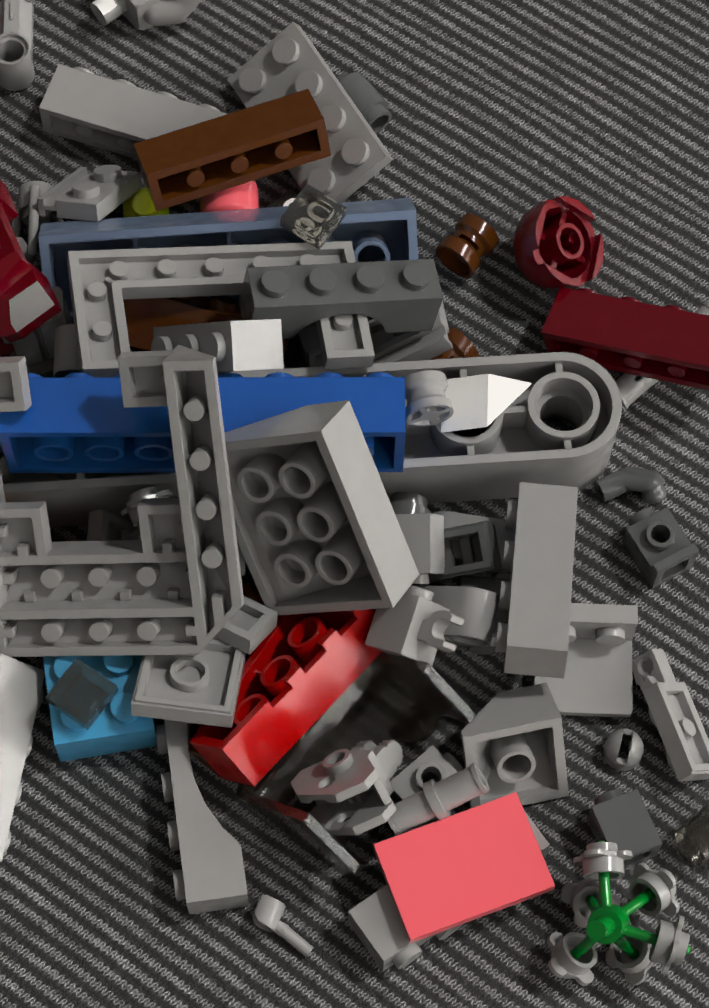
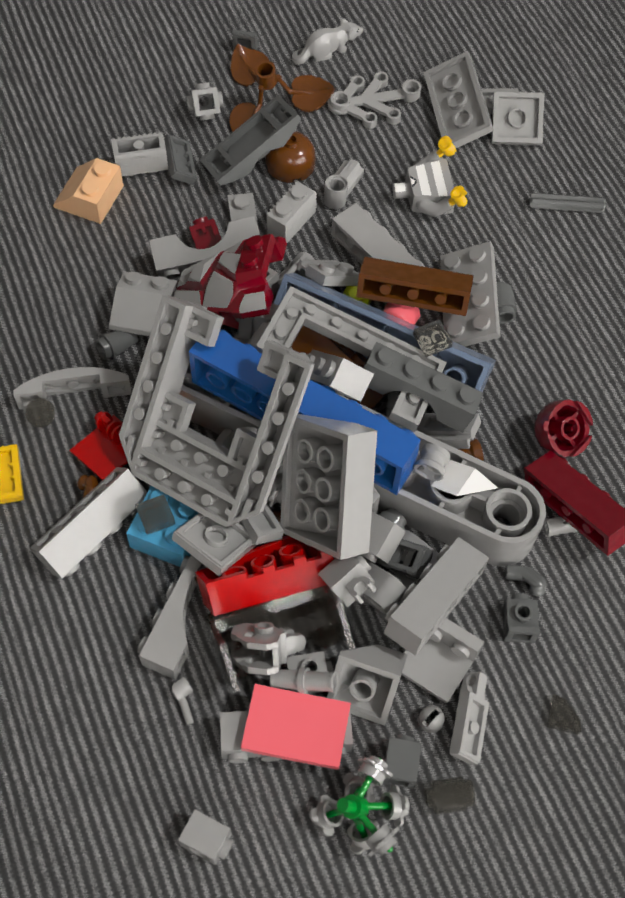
camera: 30 degrees right, 5 degrees down
reddish brown wheel [436,213,499,278] -> none

